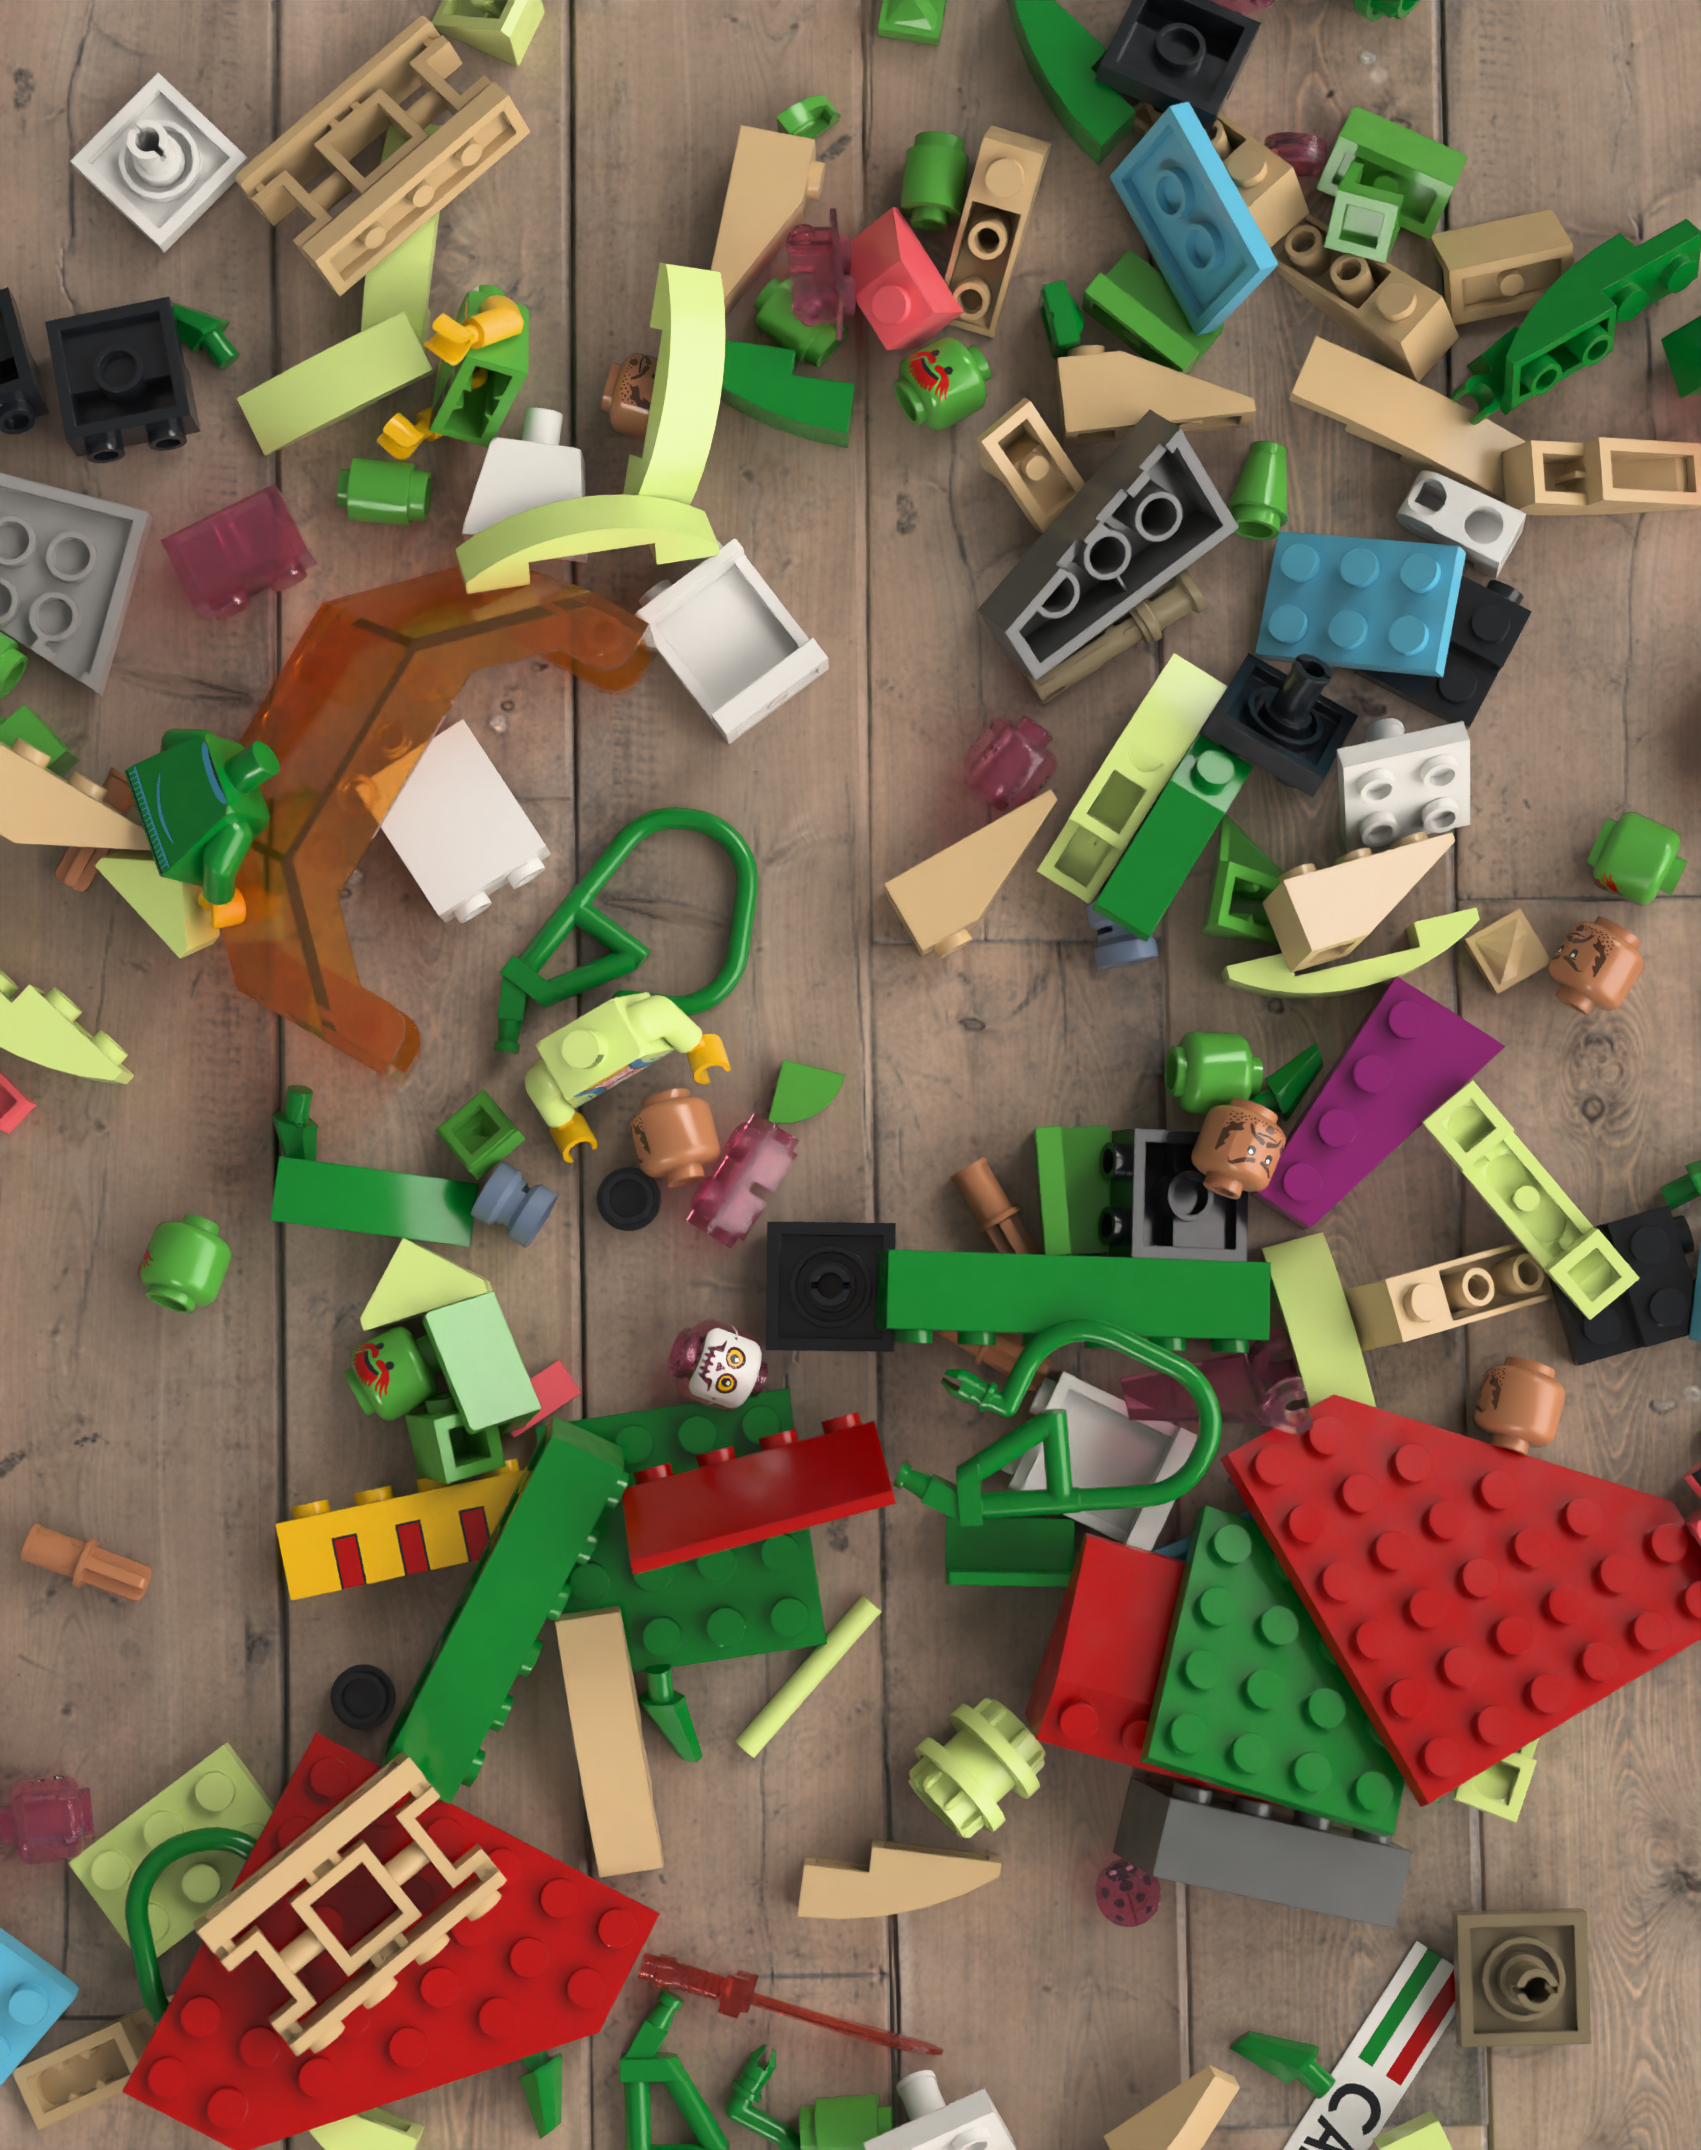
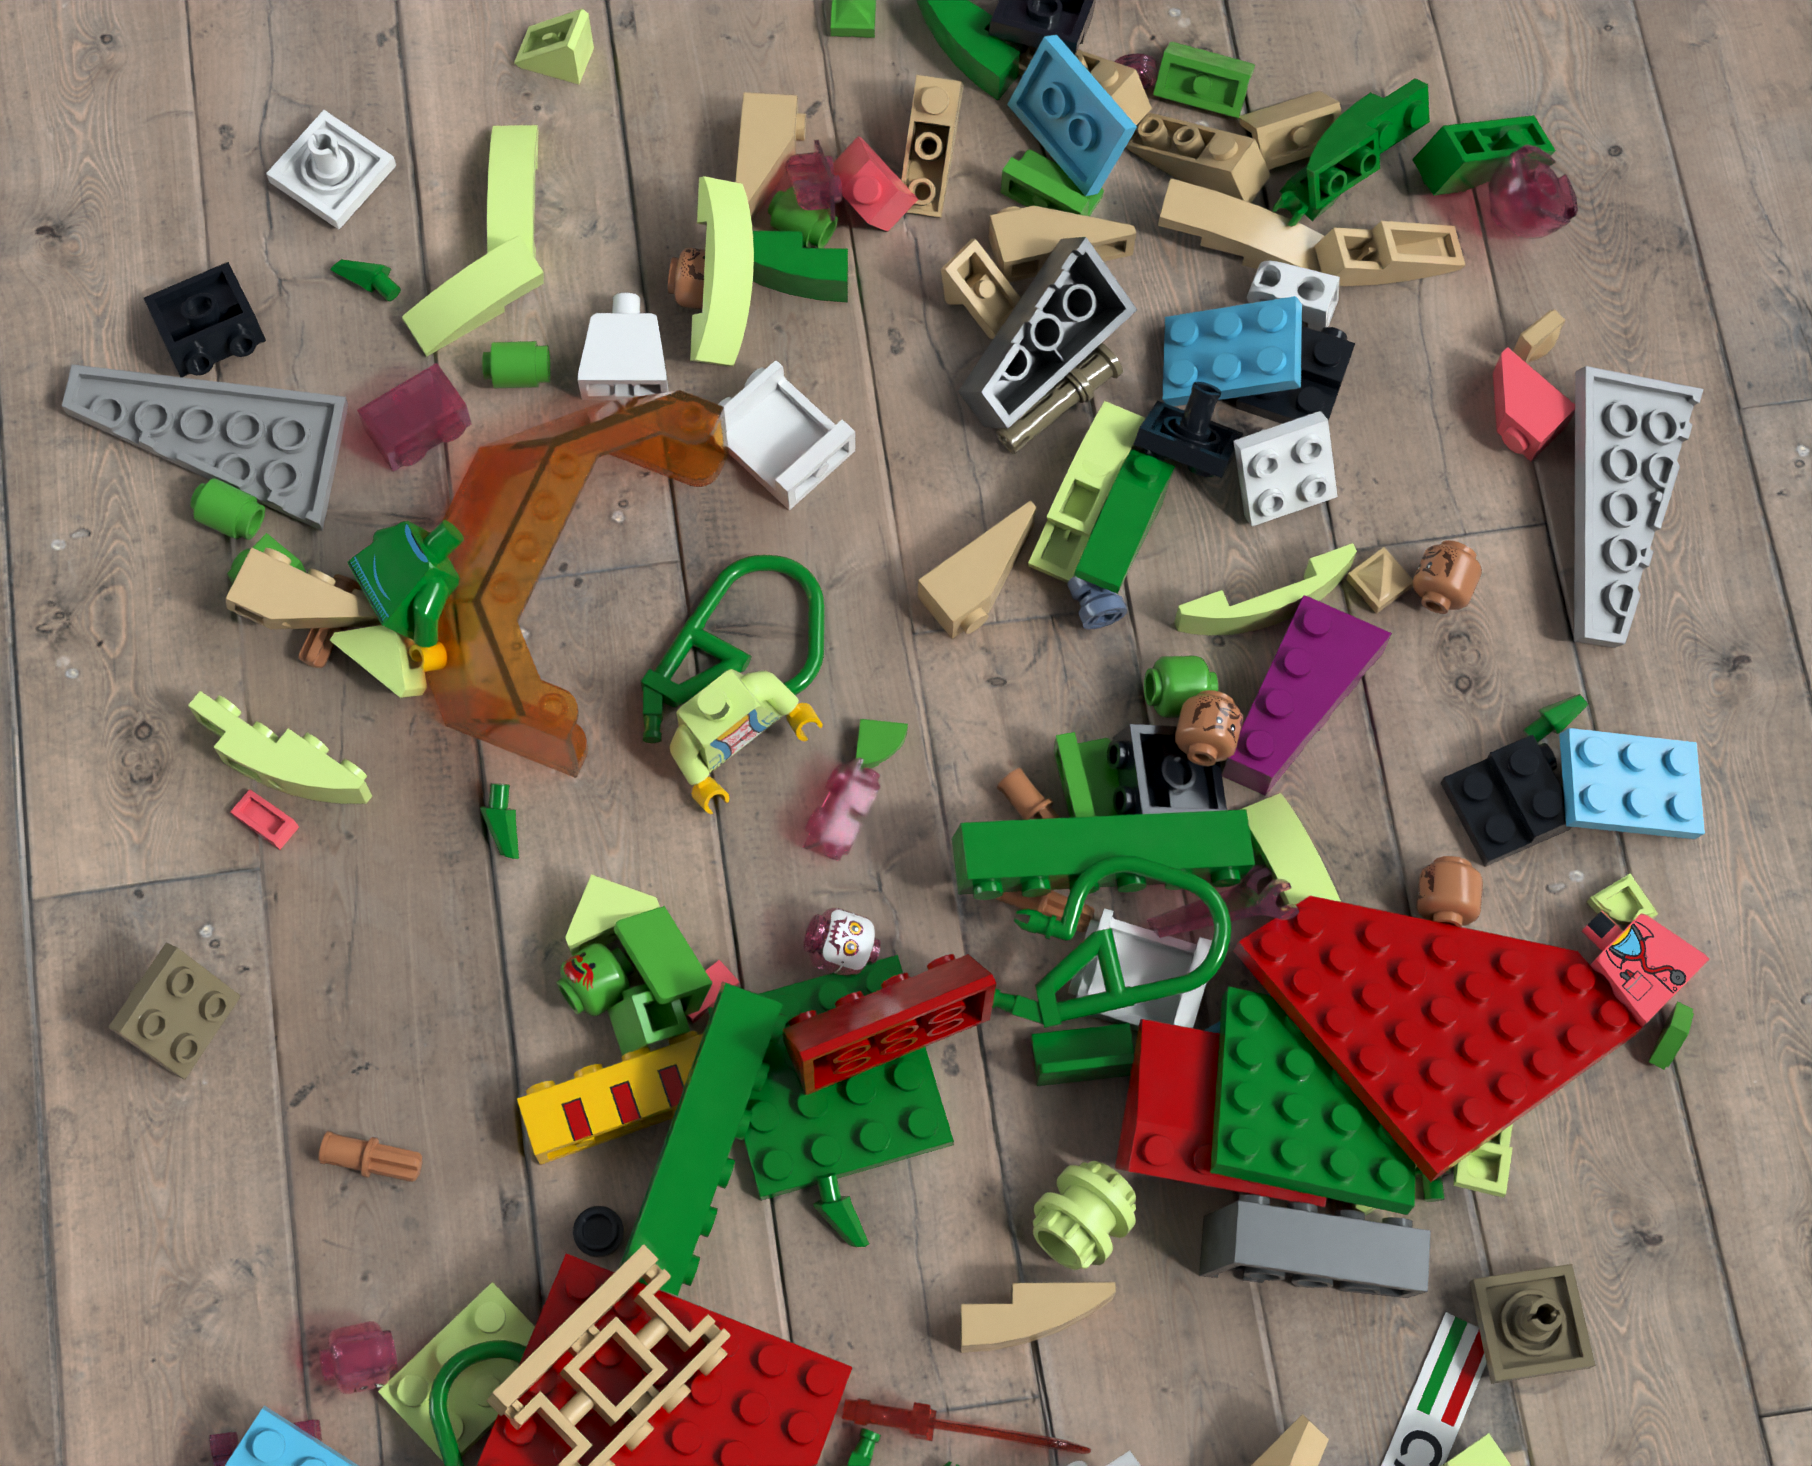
camera: 15 degrees left, 15 degrees down
black plate [45,297,200,463] -> none
bright green head [137,1214,233,1314] -> none
tan fence [235,16,531,297] -> none
green slope [270,1156,479,1247] -> none
white panel [356,719,551,923] -> none
torso [376,284,529,461] -> none
bright green tile [435,1089,526,1180] -> none
yellowish green slope [455,494,719,594] -> none
sand blue wheel [471,1161,559,1248] -> none
tan slope [555,1605,663,1878] -> none
black plate [597,1167,661,1231] -> none
nougat head [630,1088,721,1188] -> none
yellowish green bar [735,1595,882,1758] -> none
black plate [766,1222,896,1352] -> none
bright green tile [776,95,841,139] -> none
bright green head [893,336,991,431] -> none
bright green brick [899,131,969,232] -> none
clear pink head [963,714,1058,812] -> none
green tile [1038,280,1085,362] -> none
clear pink tile [1095,1859,1161,1927] -> none
bright green slope [1200,813,1284,949] -> none
bright green cone [1227,441,1288,540] -> none
green bar [1230,2031,1336,2099] -> none
green bar [1249,1042,1323,1122] -> none
slope [1262,832,1456,973] -> none
bright green panel [1324,161,1404,263] -> none
tan slope [1343,1241,1554,1352] -> none
yellowish green slope [1421,1080,1640,1320] -> none
bright green head [1586,811,1688,906] -> none

